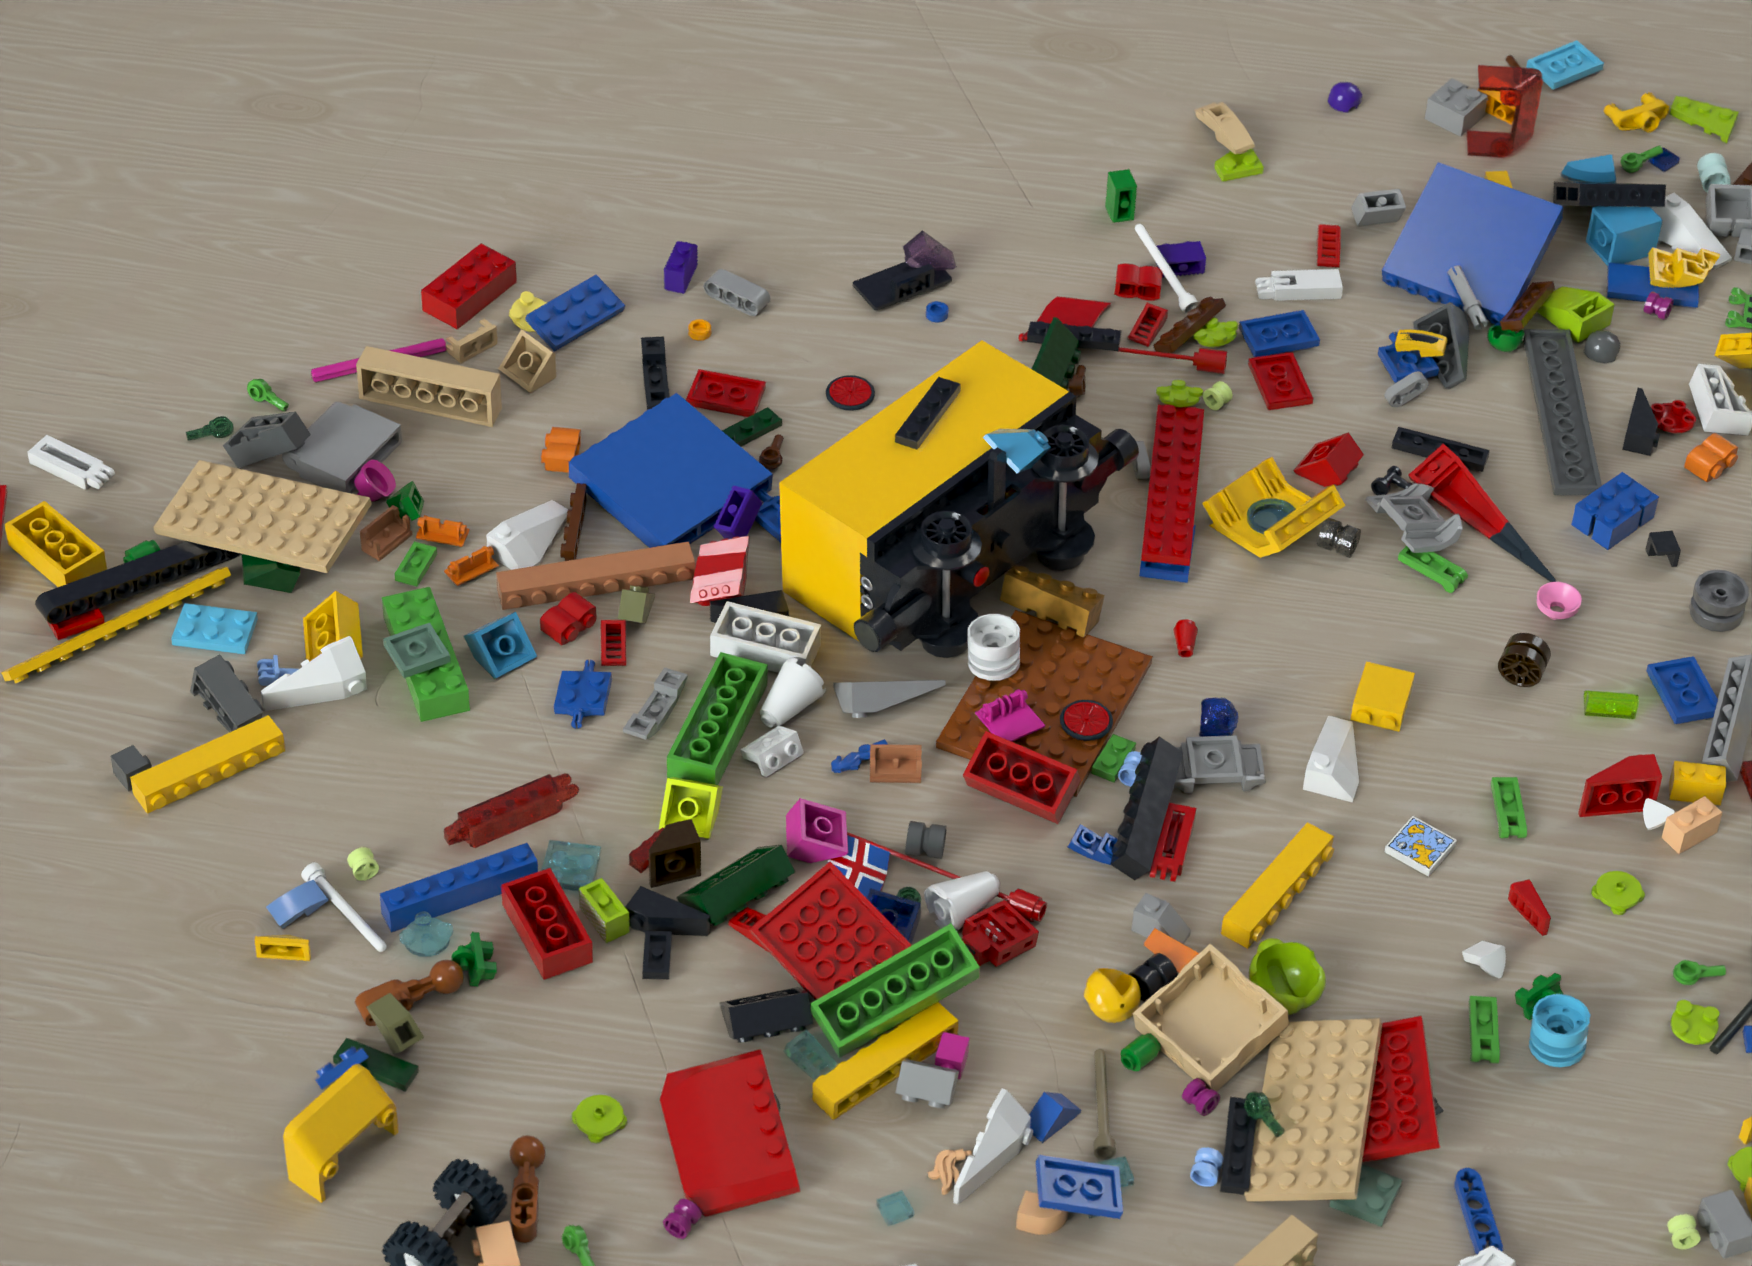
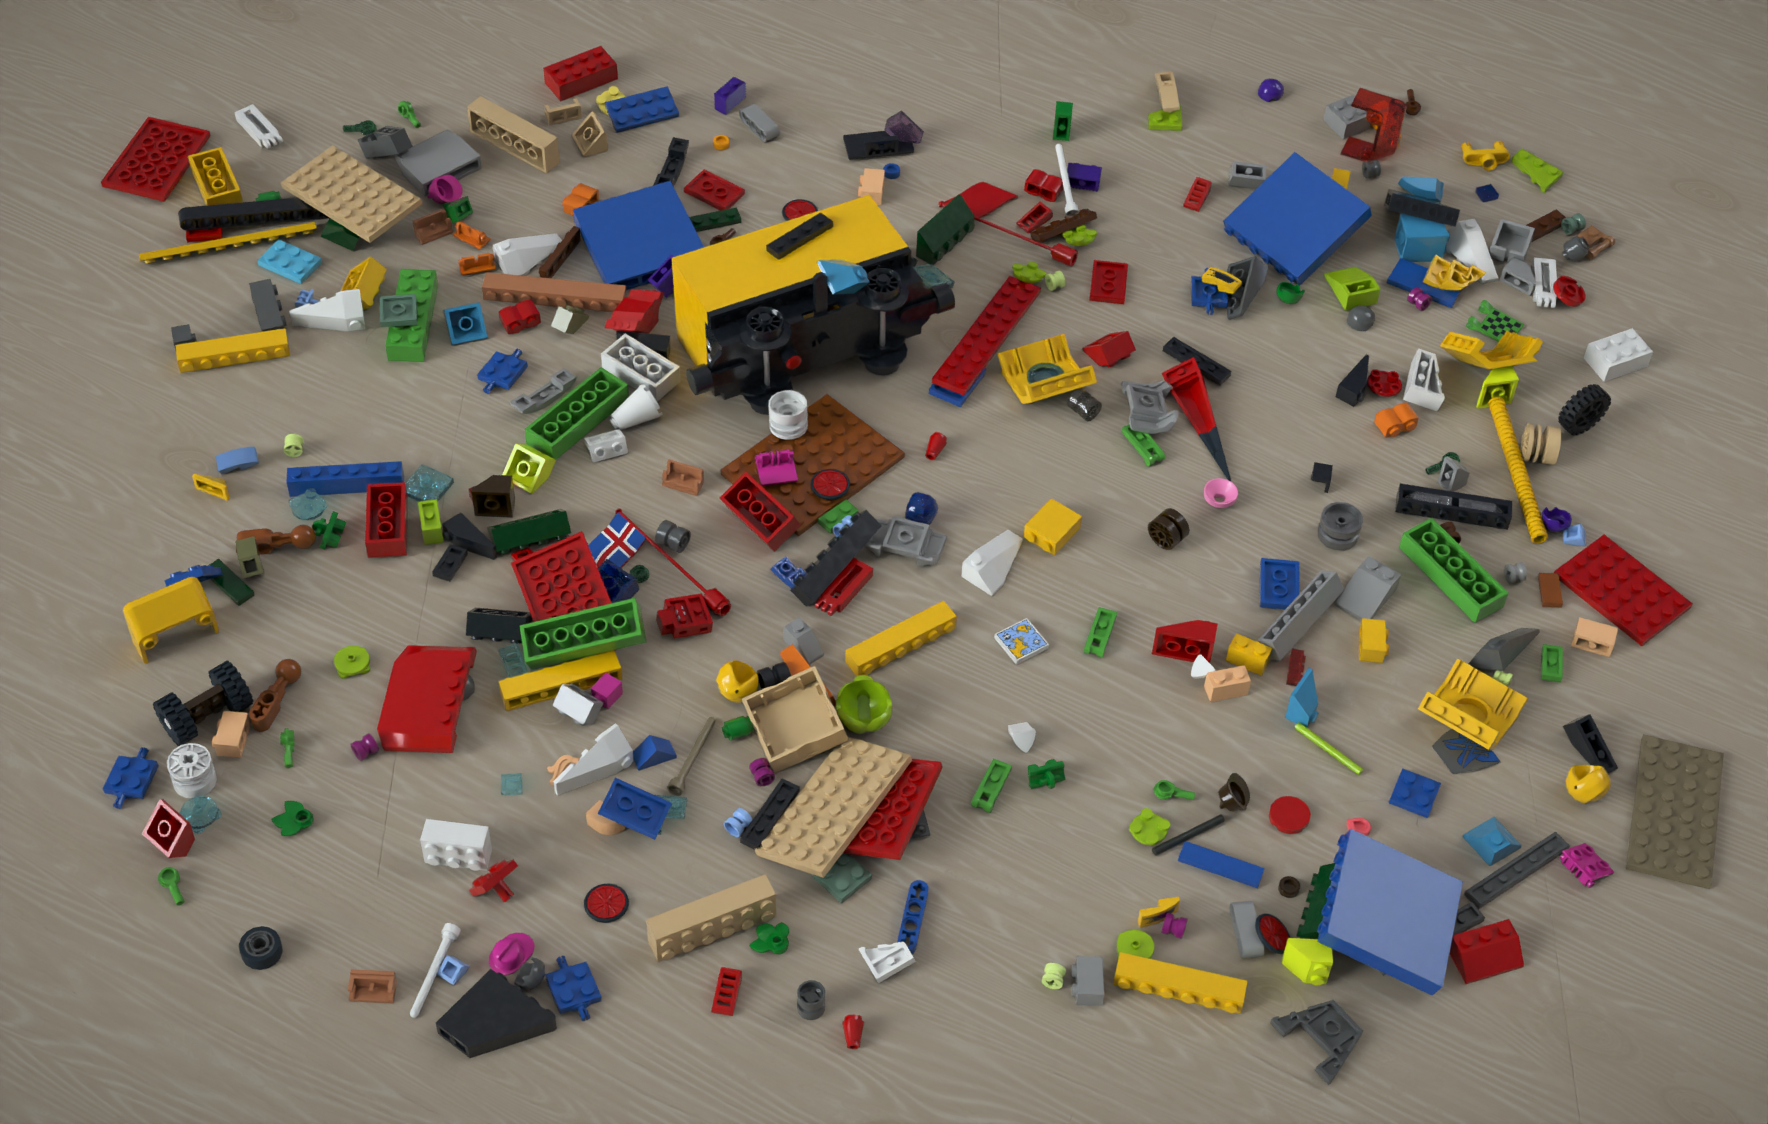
camera: 20 degrees right, 5 degrees up
white piece [301,862,386,952] -> none
dark pink axle [311,338,446,382] -> none
bright green plate [394,541,437,587] -> none
clear red hinge [443,773,579,848] -> none
red slope [600,620,626,666] -> none
dark pink slope [786,798,848,863] -> none
blue animal [831,739,888,773] -> none
light grey wedge [833,680,945,718] -> none
white cone [924,871,1000,931] -> none
pearl gold wedge [1000,566,1105,638] -> none
black plate [1027,321,1122,351] -> none
reddish brown plate [1069,365,1086,398] -> none
light grey beam [1132,441,1150,479] -> none
blue plate [1239,310,1320,357] -> none
clear green plate [1244,1091,1285,1137] -> none
white hinge [1255,269,1343,301] -> none
black piece [1371,466,1413,495] -> none
light grey beam [1385,371,1428,407] -> none
light grey pin [1448,266,1488,330] -> none
reddish brown plate [1500,281,1555,331] -> none
red slope [1508,879,1551,936] -> none
dark grey plate [1523,329,1602,495] -> none
medium azure plate [1526,40,1604,90] -> none
medium azure wheel [1529,994,1590,1067] -> none
blue piece [1571,472,1659,550] -> none
clear neon green panel [1583,690,1639,719] -> none
lime piece [1591,871,1645,915] -> none
bright green plate [1621,145,1663,173] -> none
light aqua wheel [1697,153,1731,193] -> none
none -> light nougat brick [858,168,885,205]
none -> dark grey wheel [1362,160,1381,178]

